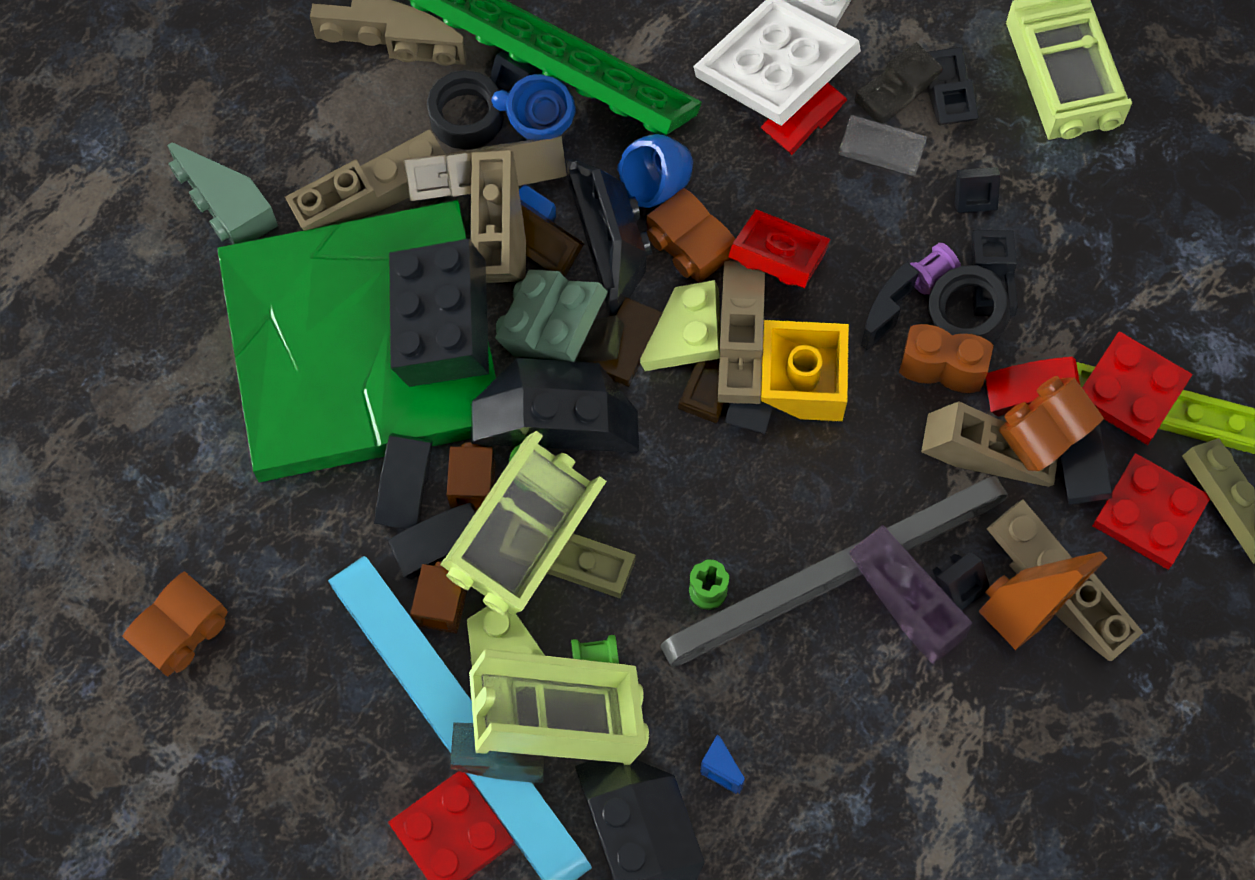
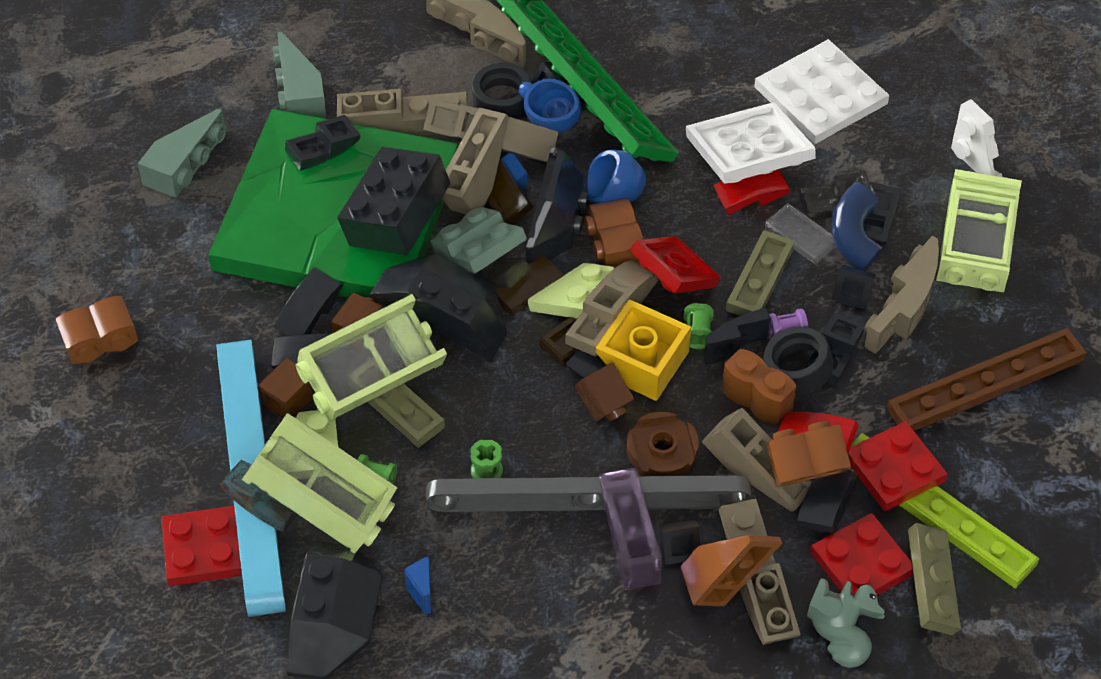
camera: 25 degrees right, 15 degrees down
none -> sand green slope [138,109,227,198]
none -> black slope [285,115,360,171]
none -> reddish brown brick [574,362,634,422]
none -> reddish brown plate [627,412,699,477]
none -> bright green bush [684,303,714,349]
none -> olive plate [726,230,795,316]
none -> sand green animal [807,578,885,668]
none -> dark blue cylinder [830,182,883,271]
none -> dark tan slope [864,236,939,354]
none -> reddish brown plate [886,327,1087,431]

